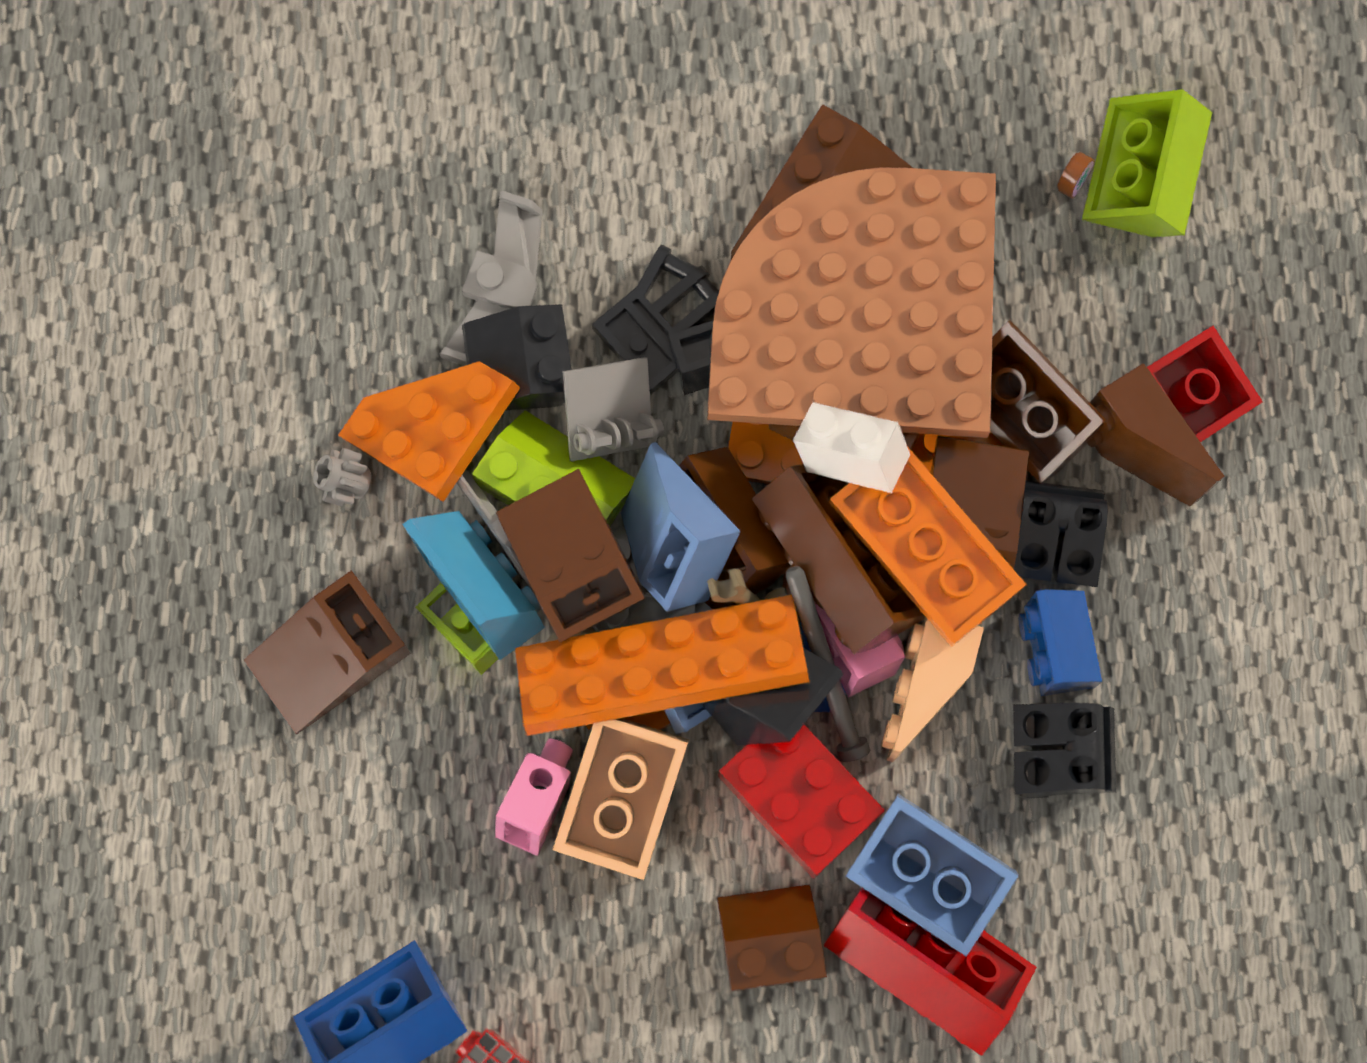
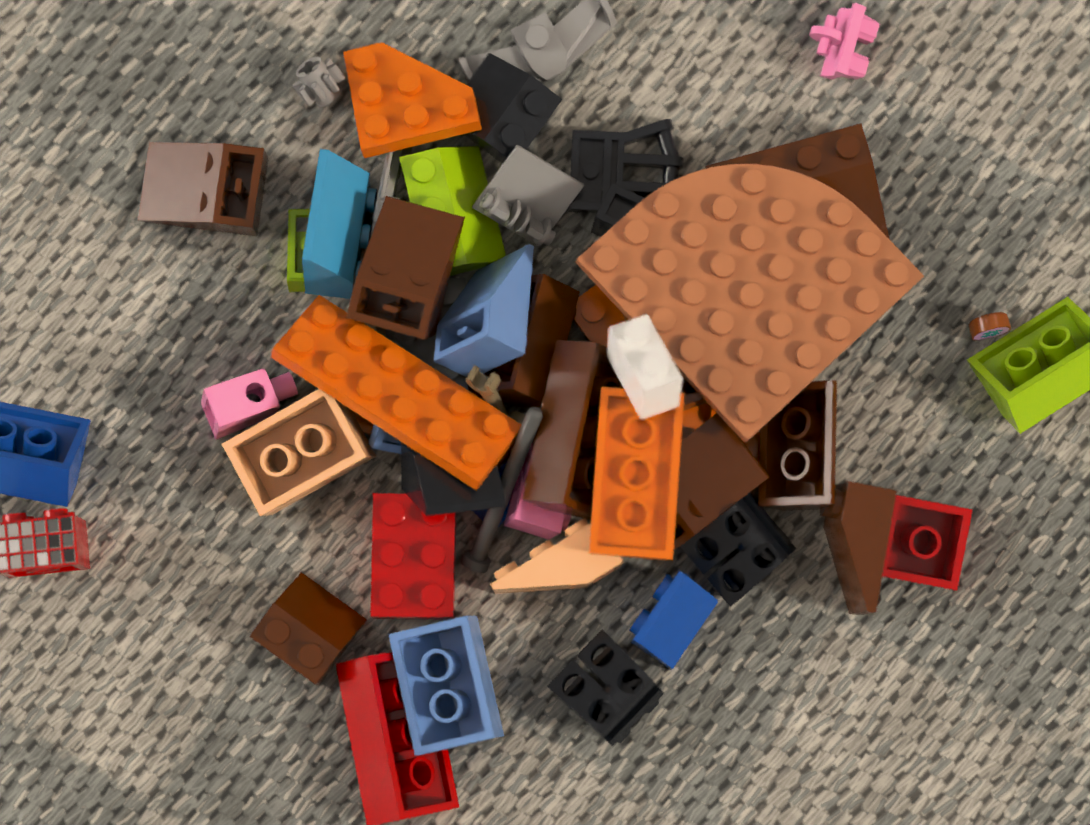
camera: 45 degrees right, 5 degrees up
none -> bright pink hips [809,3,880,80]

